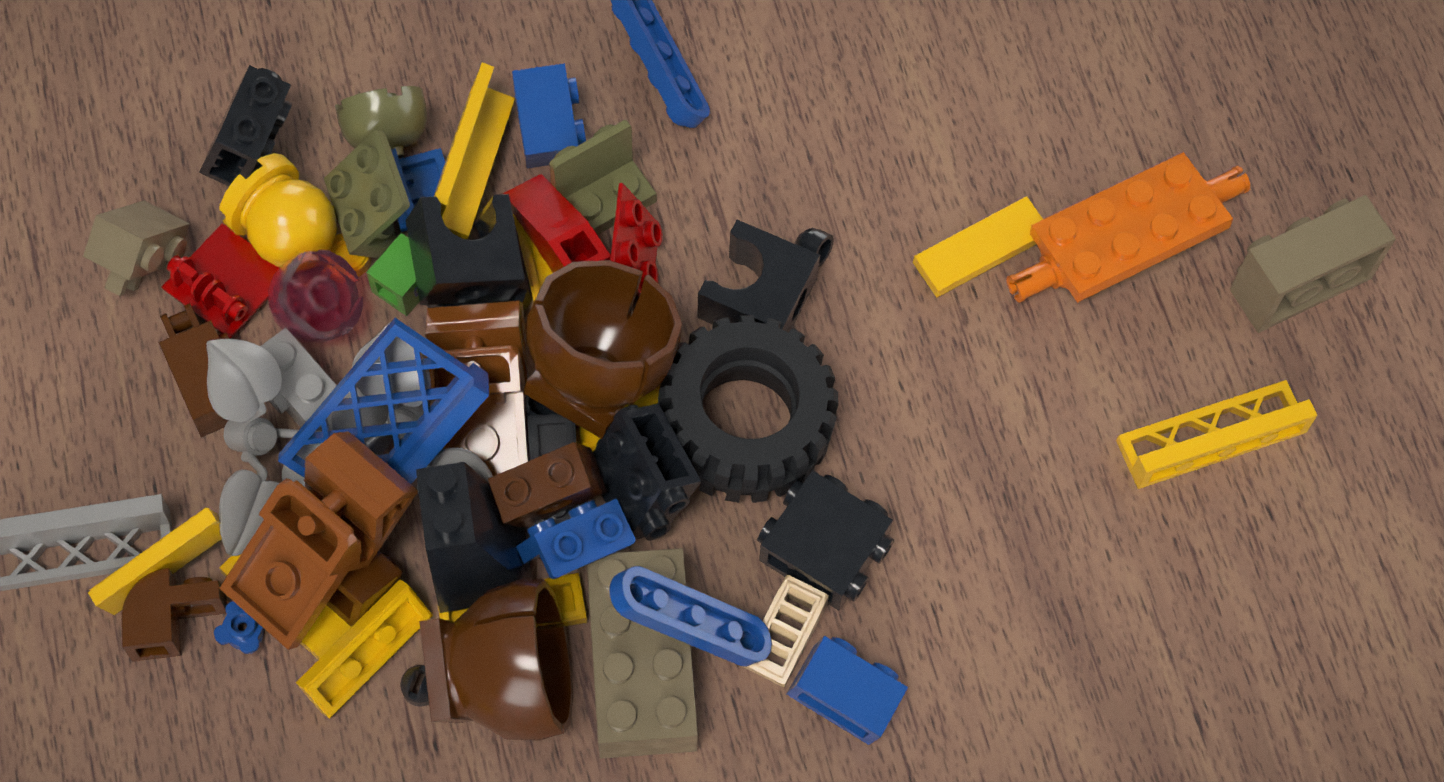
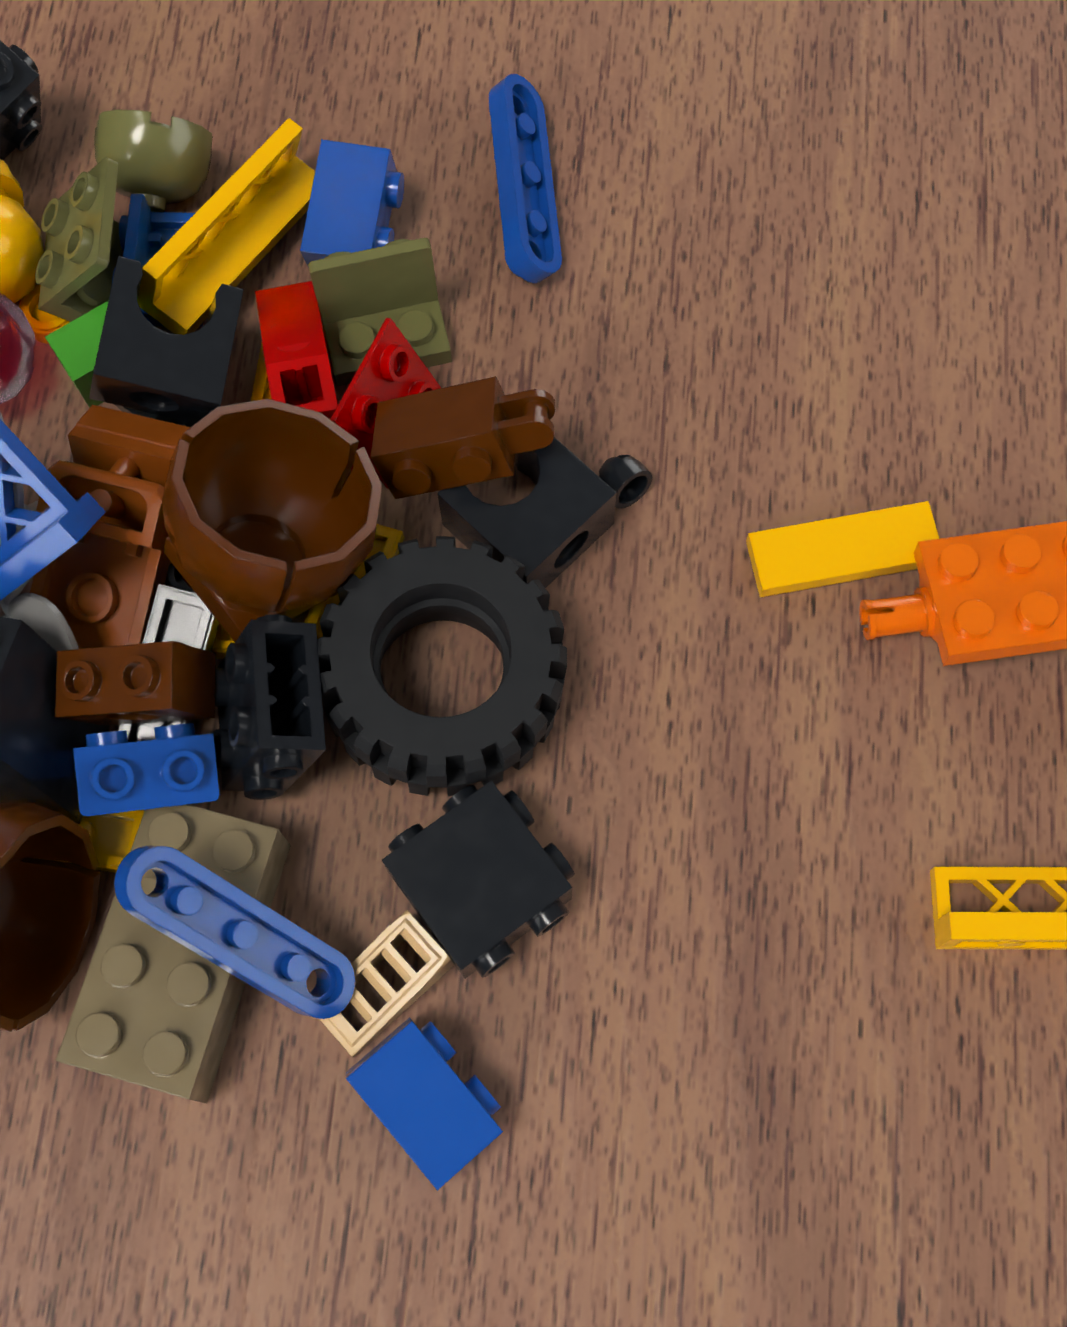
camera: 25 degrees right, 5 degrees up
none -> reddish brown brick [370,376,555,499]

